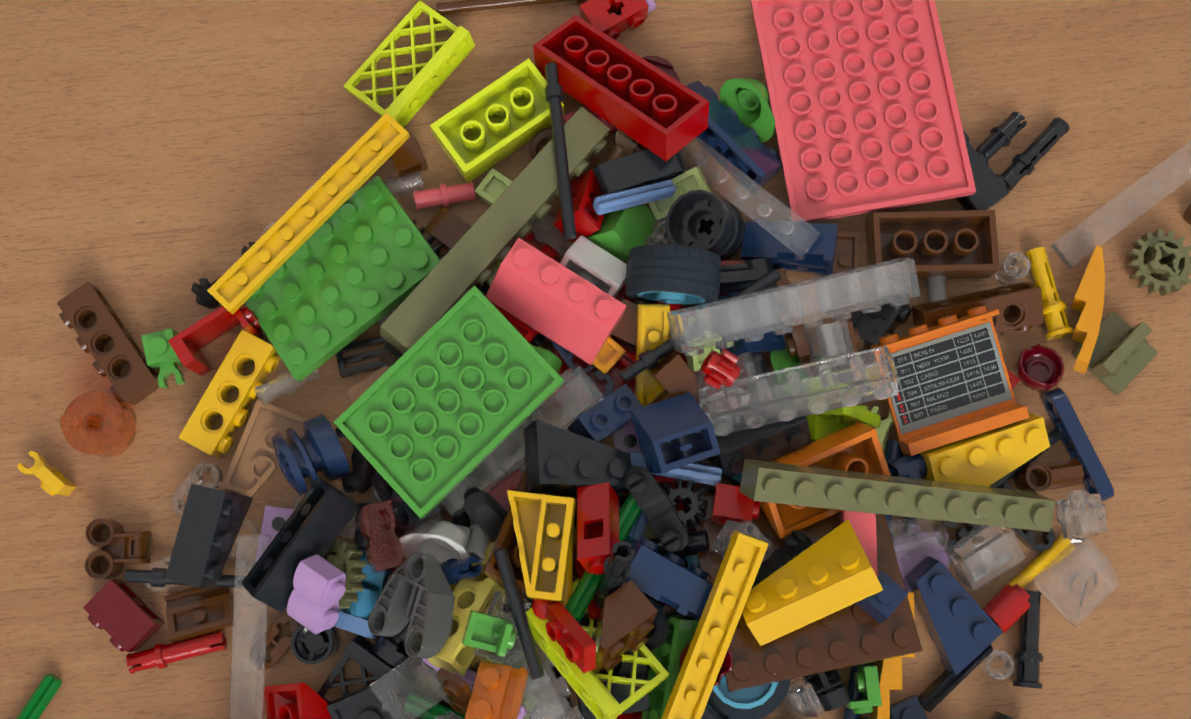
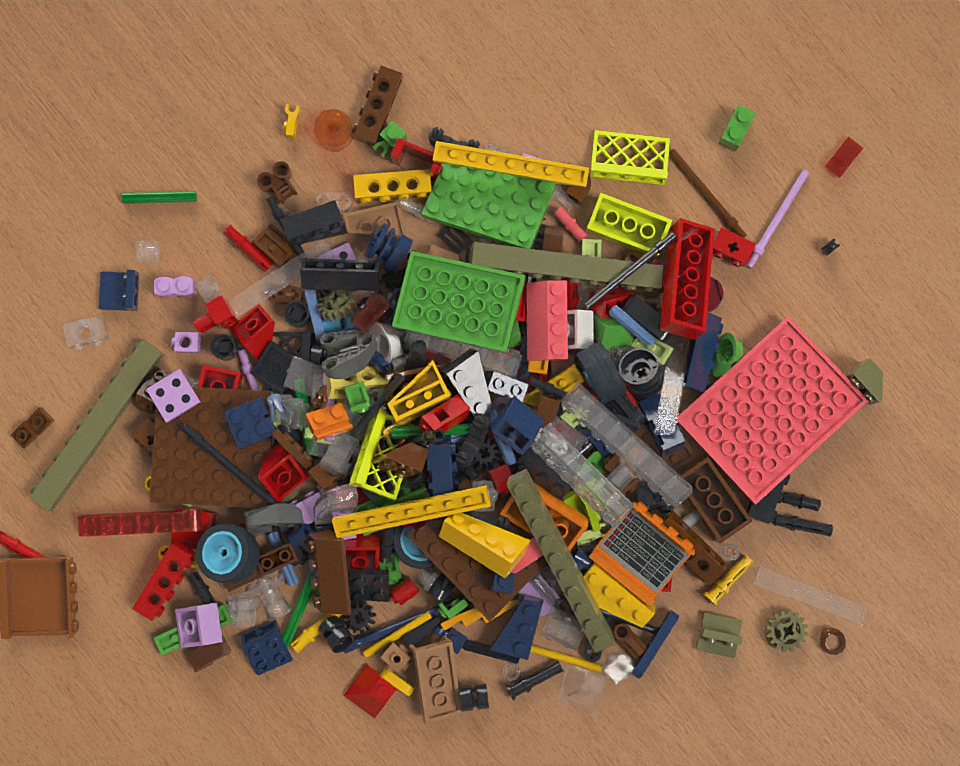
camera: 55 degrees right, 5 degrees up
dark red brick [83,579,165,652] -> none
lavender brick [287,554,346,635] -> none
red plate [532,599,596,674] -> none
red gear [700,348,741,390] -> none
red brick [982,584,1031,634] -> none
dark red hair [1016,344,1065,391] -> none
light orange slope [1071,245,1105,374] -> none

